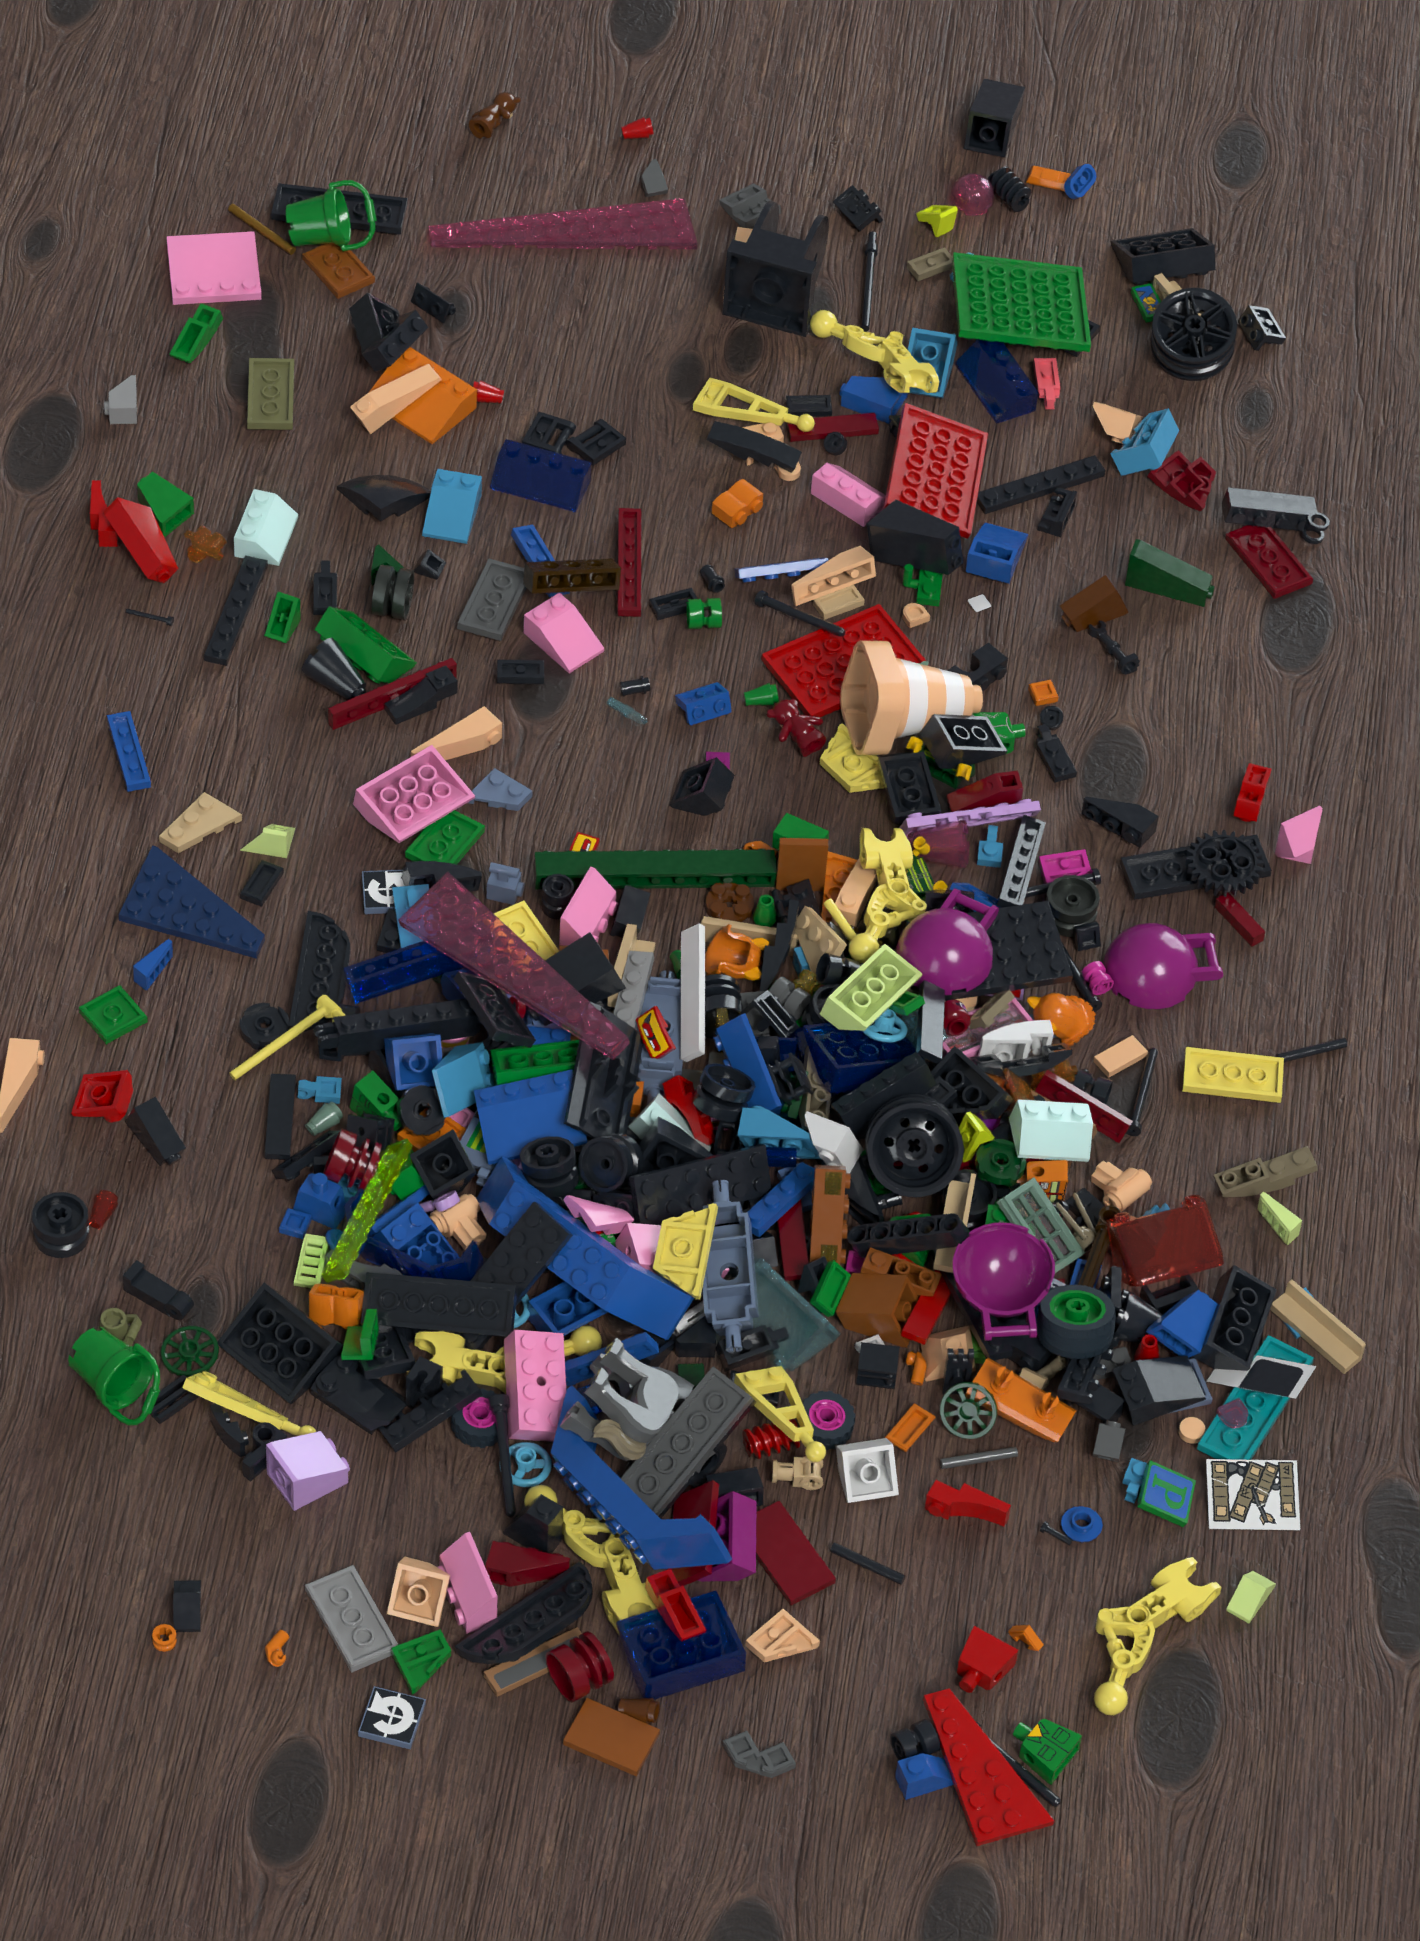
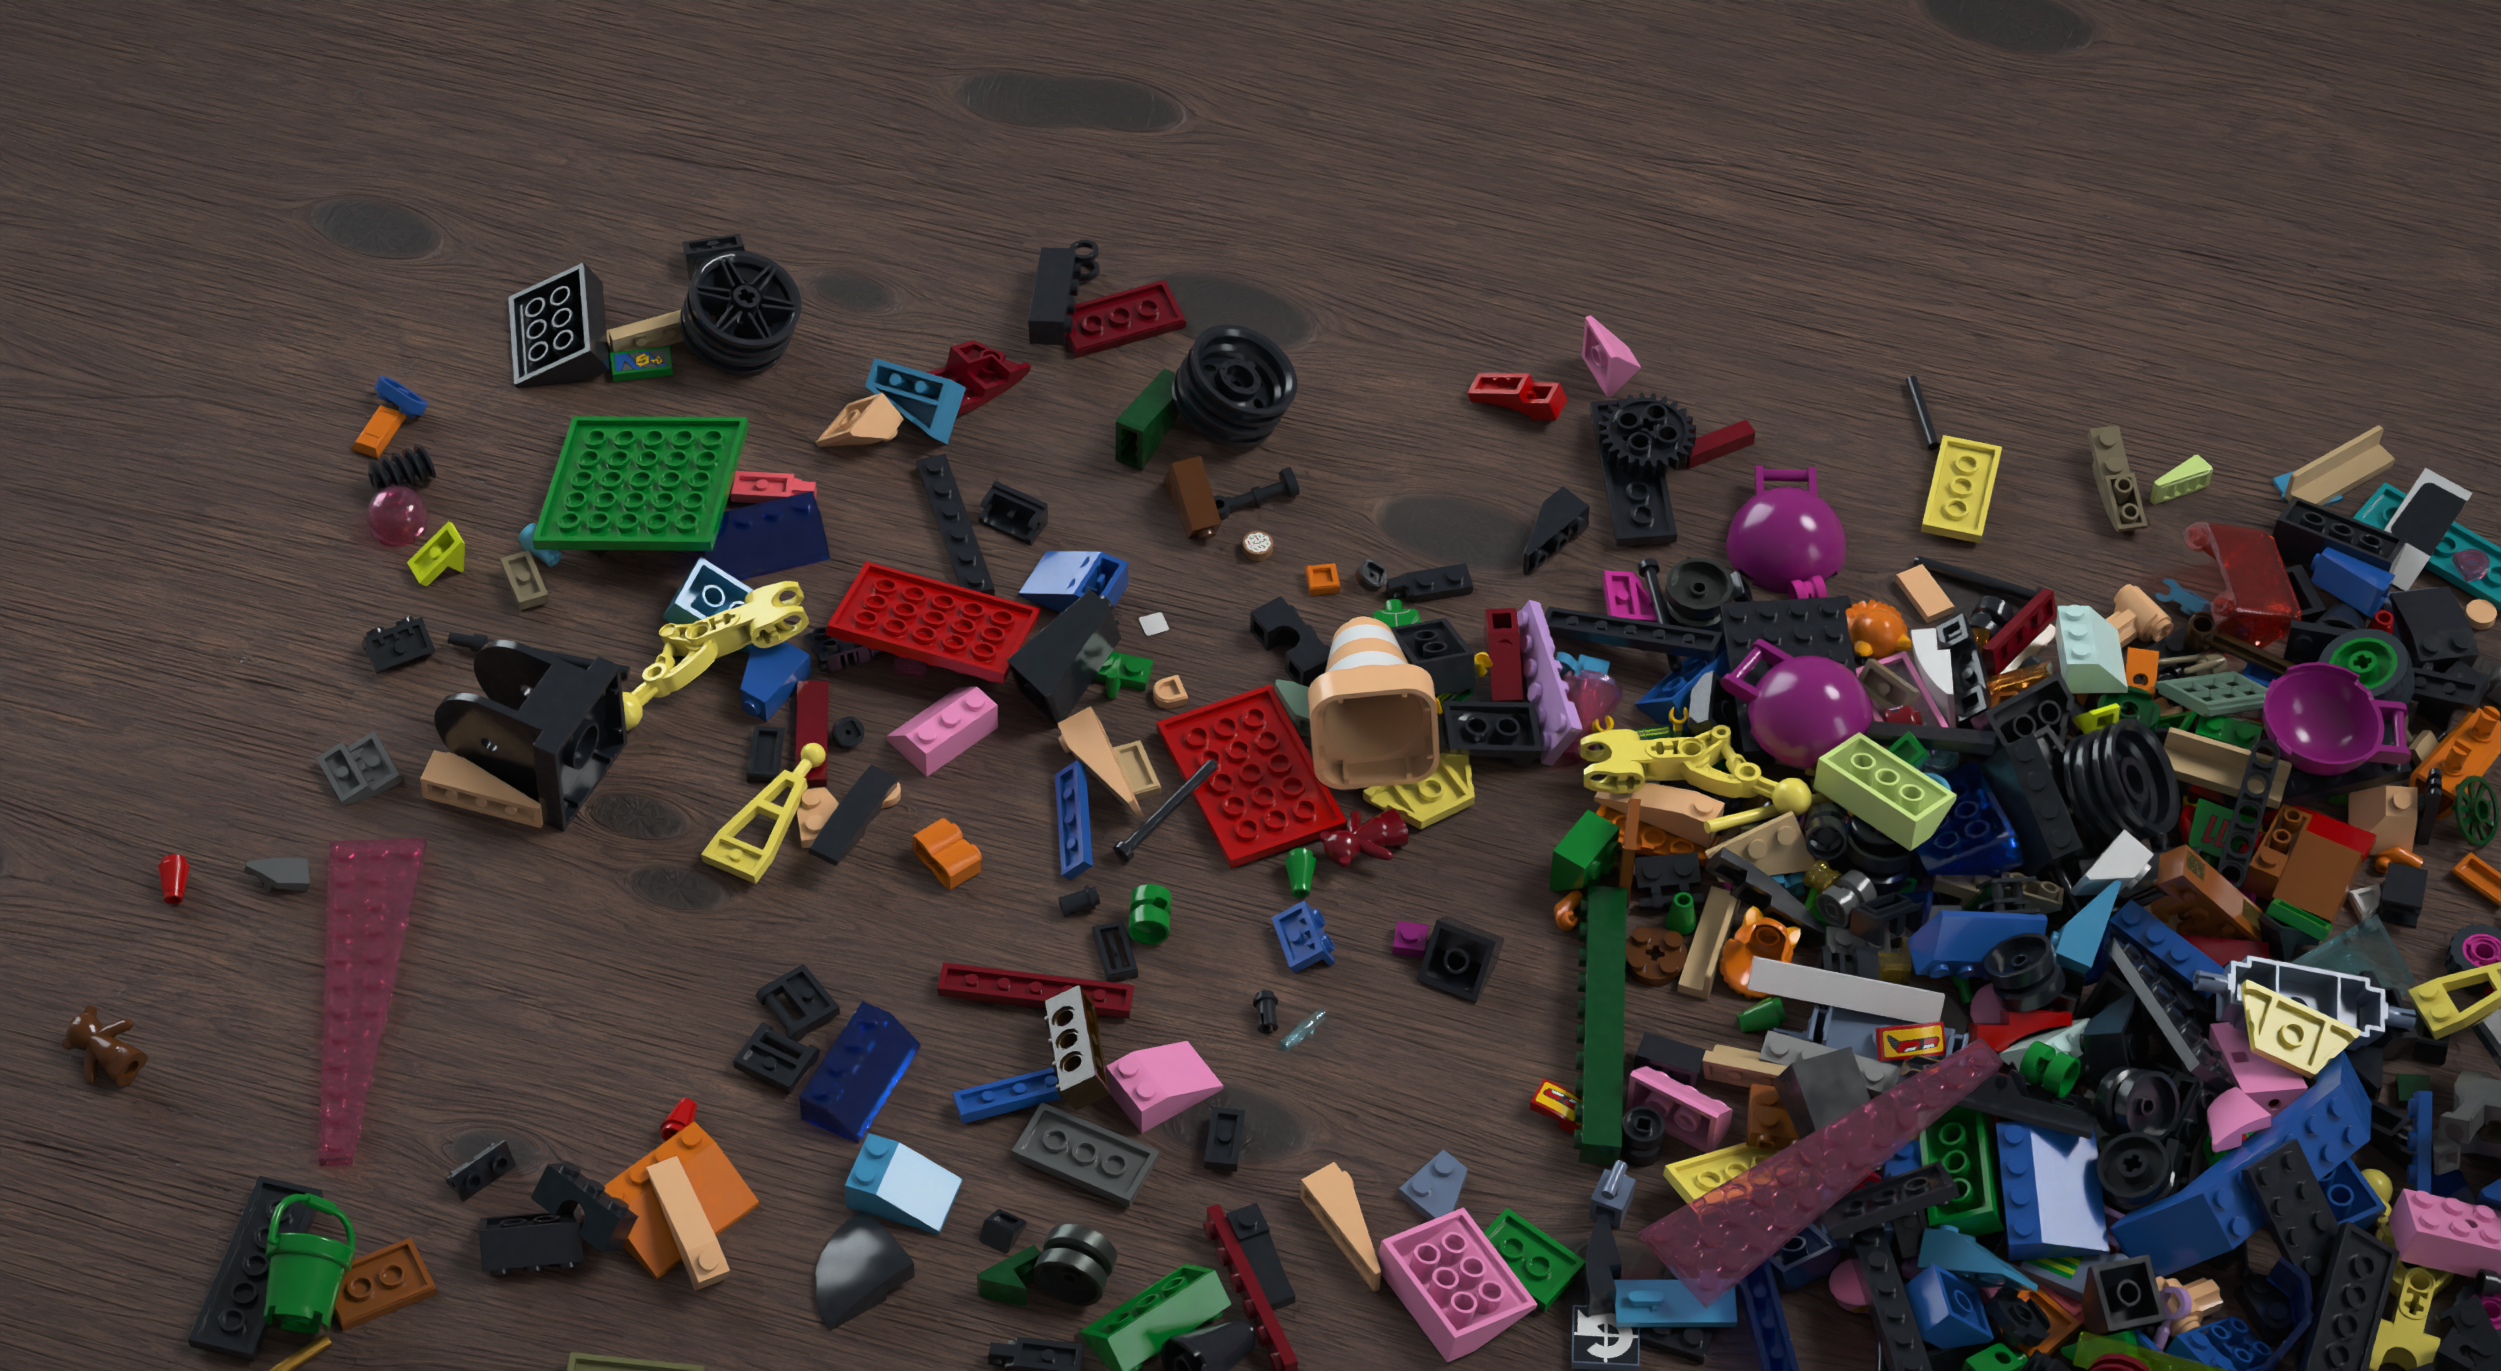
camera: 80 degrees left, 0 degrees up
black slope [964,79,1025,158] -> none
none -> black wheel [1171,324,1298,447]
none -> tile [1243,531,1273,561]
none -> green wheel [2019,1041,2080,1098]

